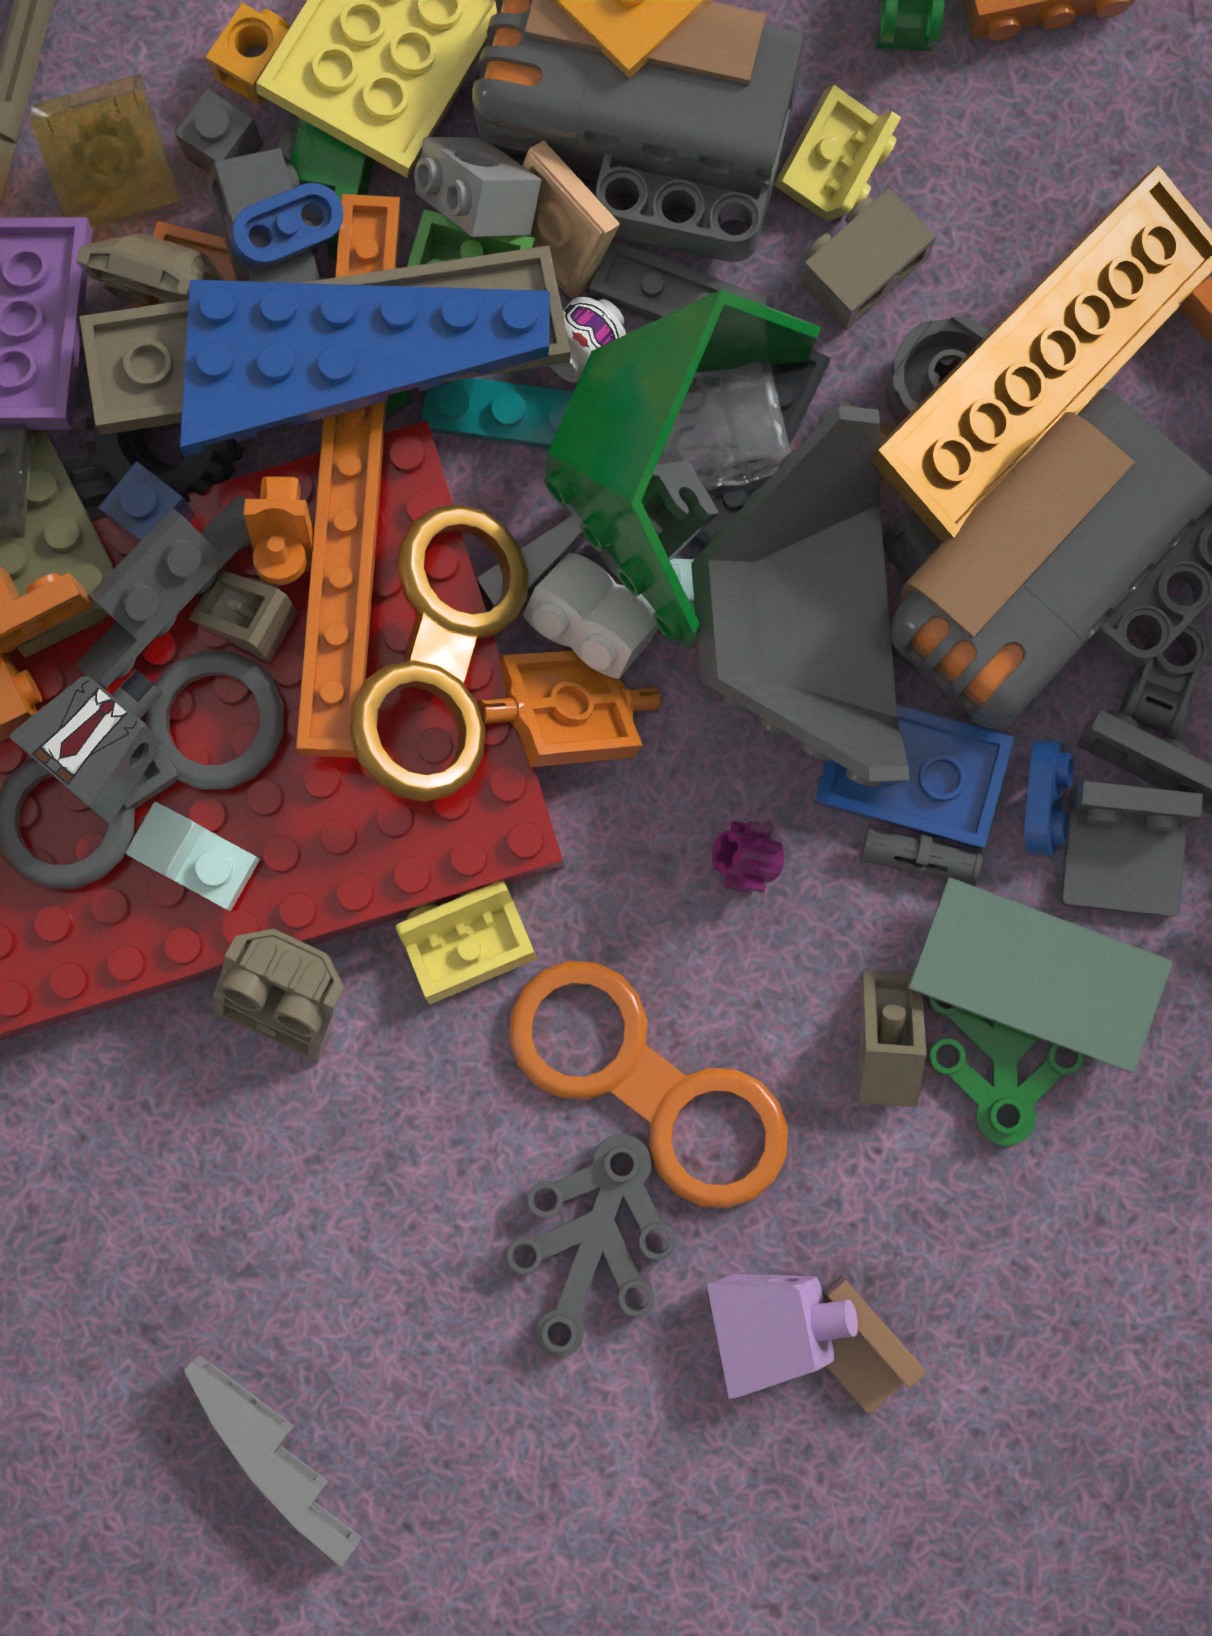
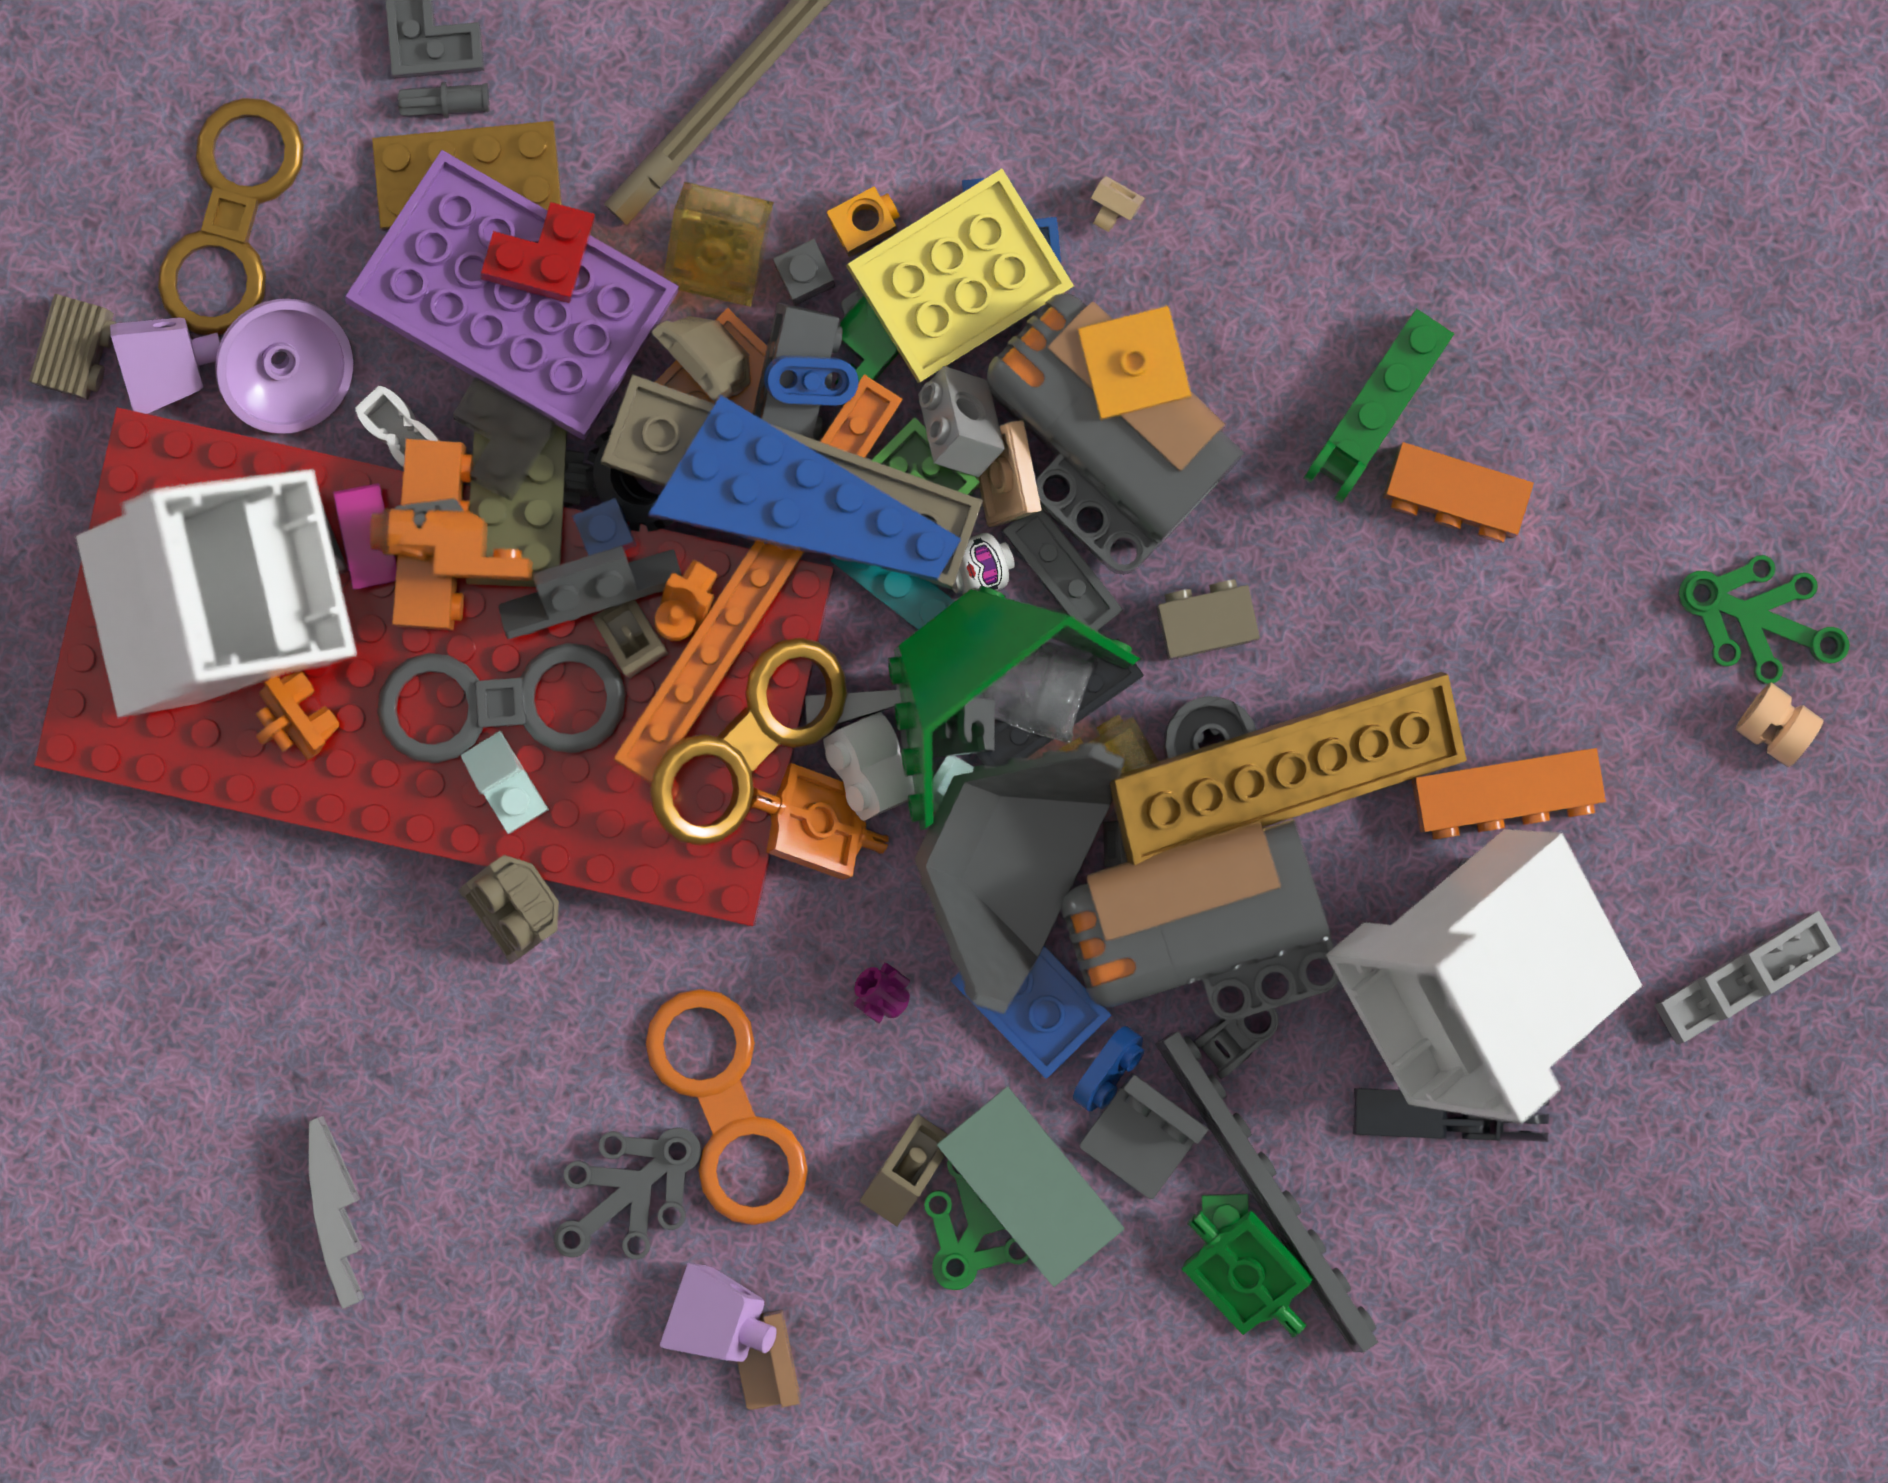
camera: 25 degrees right, 5 degrees up
dark grey torso [9,669,163,824] -> none
light yellow bracket [395,880,537,1005] -> none
light yellow bracket [773,85,901,222] -> none
dark grey pin [860,825,983,886] -> none

